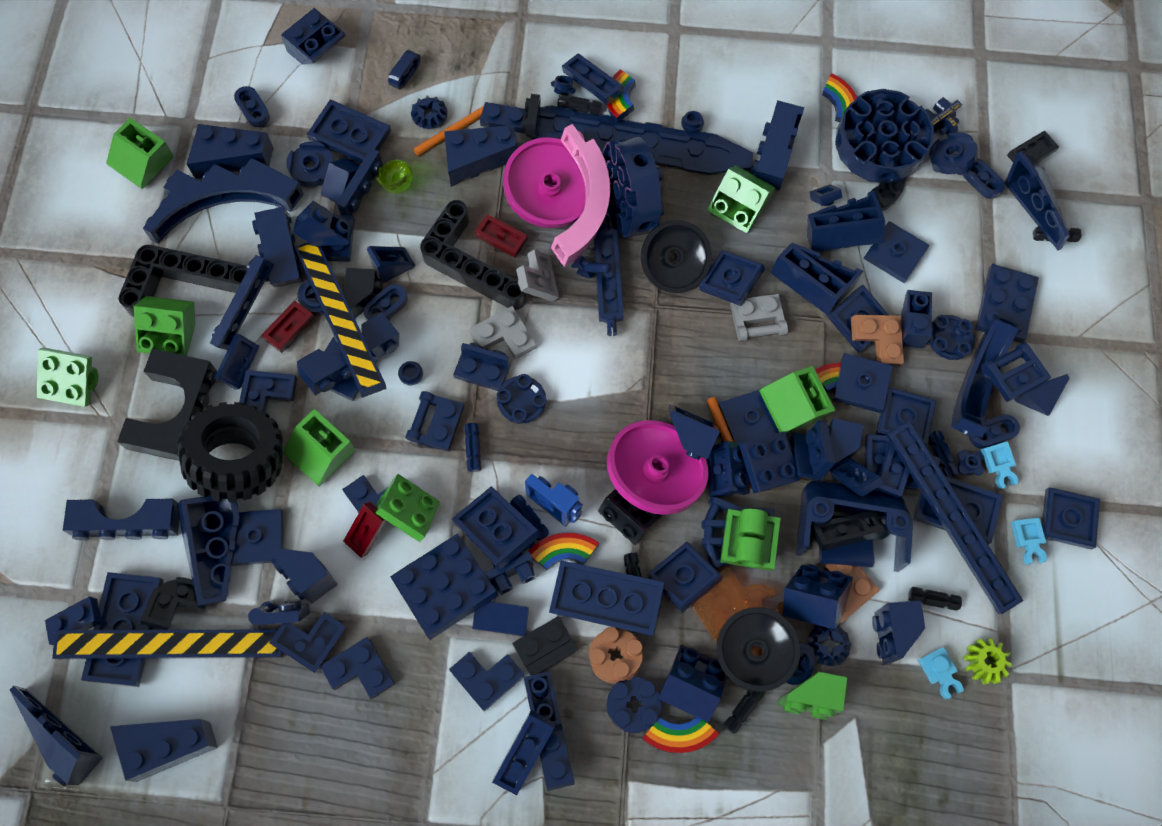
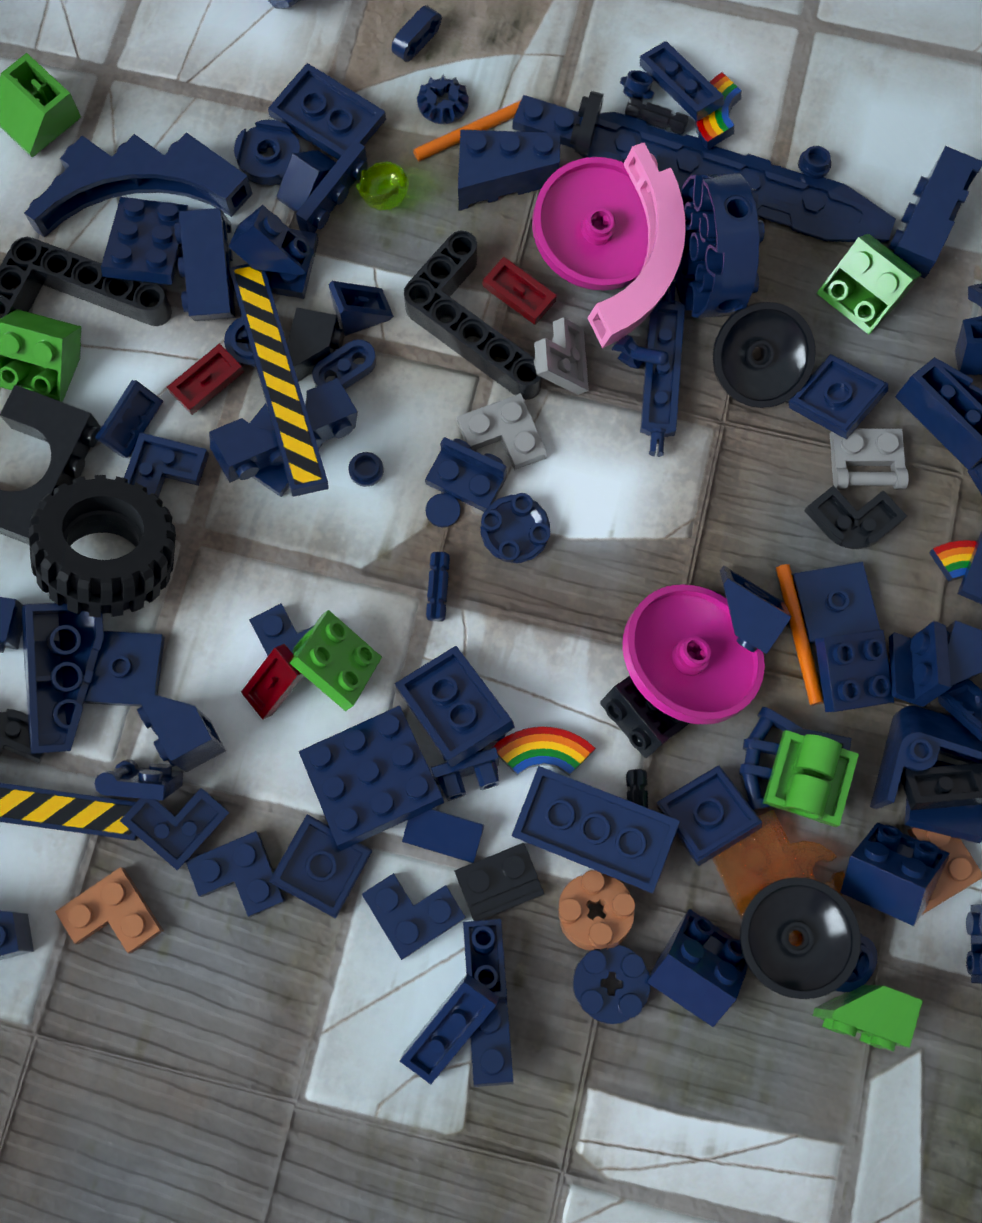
camera: 10 degrees right, 5 degrees up
dark blue wedge [187,124,274,179] -> none
dark blue plate [210,255,274,350] -> none
dark blue plate [234,86,270,127] -> none
bright green slope [283,409,356,487] -> none
dark blue plate [405,391,464,452] -> none
dark blue axle [510,494,549,541] -> none
blue plate [525,473,583,527] -> none
tile [642,717,719,753] -> none
dark blue bracket [707,441,750,498] -> none
black axle [724,690,765,734] -> none
bright green slope [759,366,835,433] -> none
dark blue gear [808,625,852,666] -> none
none -> nougat plate [55,867,164,953]
none -> dark blue plate [101,197,188,285]
none -> dark blue plate [269,814,373,919]
none -> dark blue piece [425,493,460,528]
none -> black plate [804,485,907,549]

